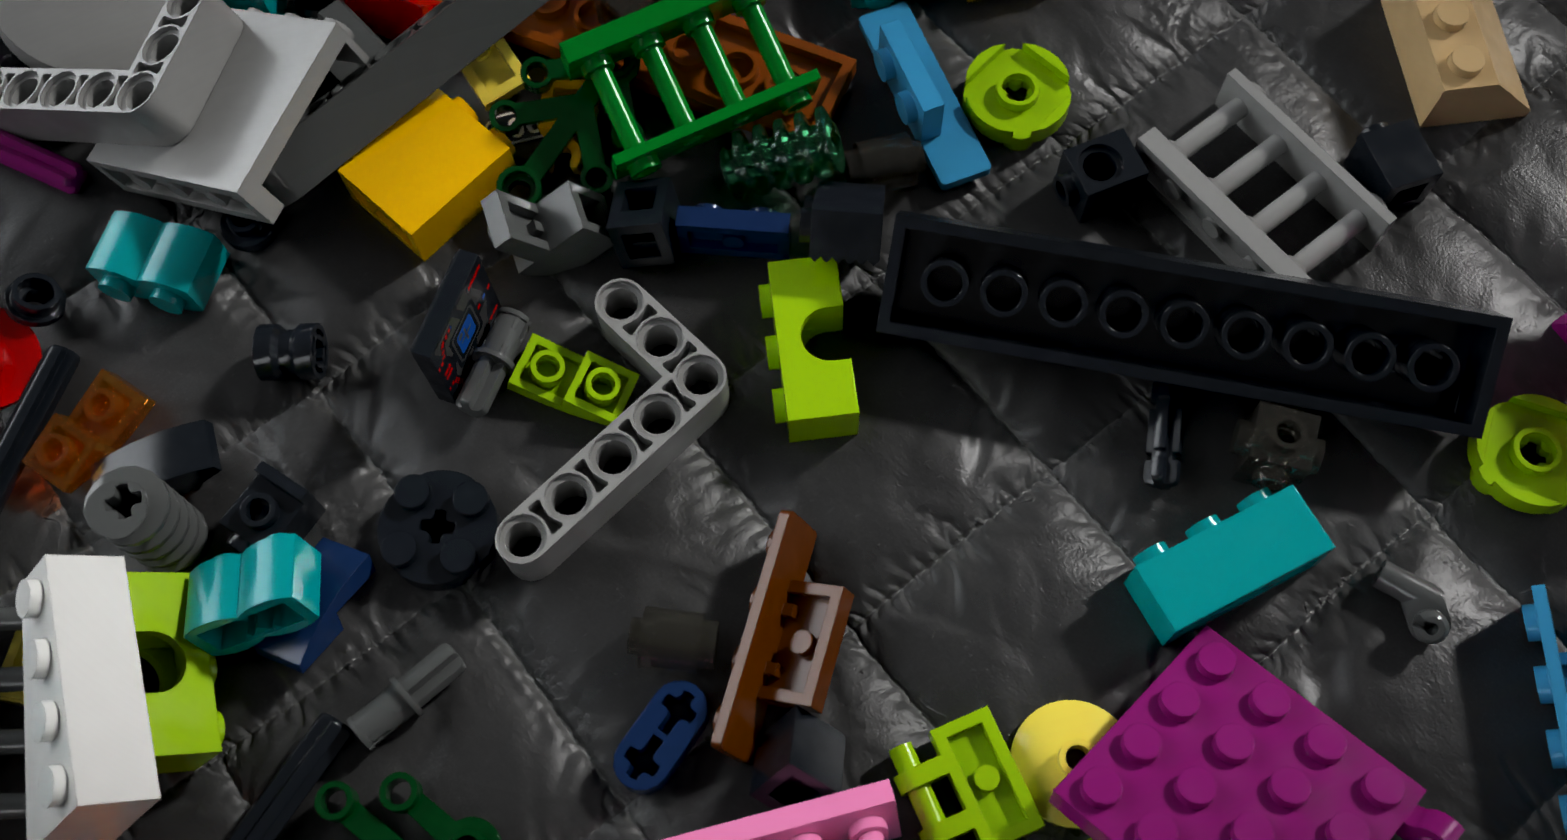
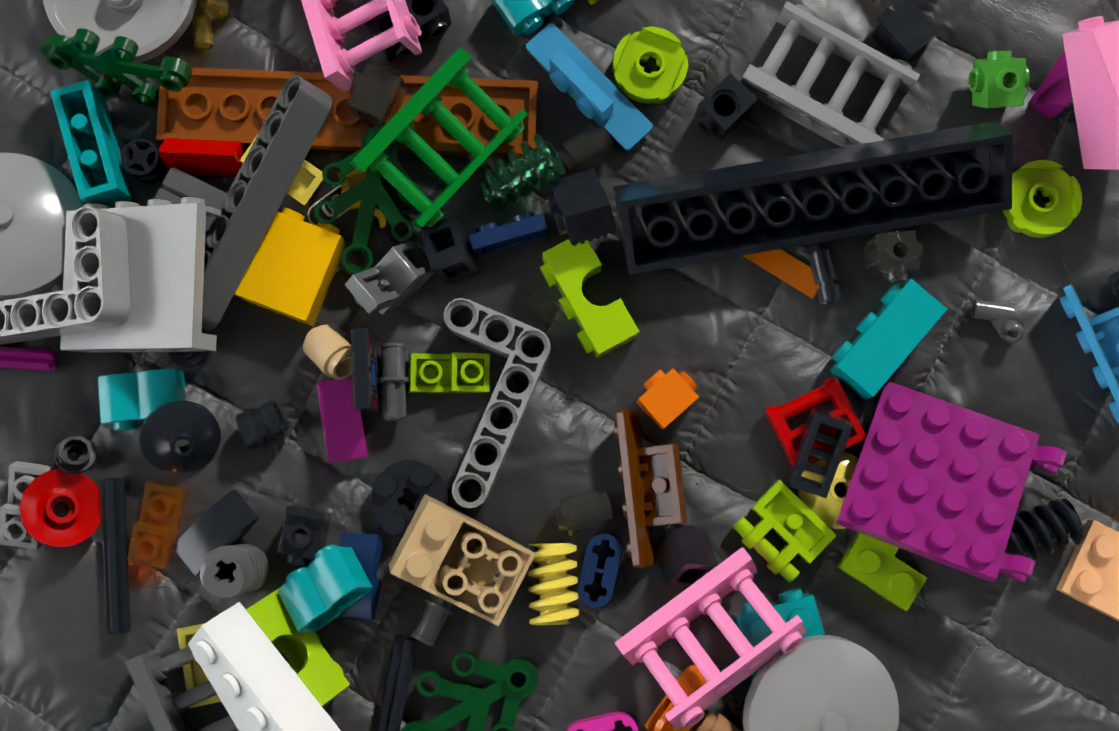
camera: 25 degrees left, 15 degrees up
none -> black dish [139,401,221,473]
none -> tan brick [303,325,352,380]
none -> magenta slope [317,376,368,463]
none -> tan slope [388,494,536,626]
none -> light yellow piece [528,543,579,625]
none -> orange brick [636,368,699,431]
none -> orange sticker [742,249,820,299]
none -> red plate [764,376,866,468]
none -> black slope [788,408,853,498]
none -> bright green brick [968,51,1029,108]

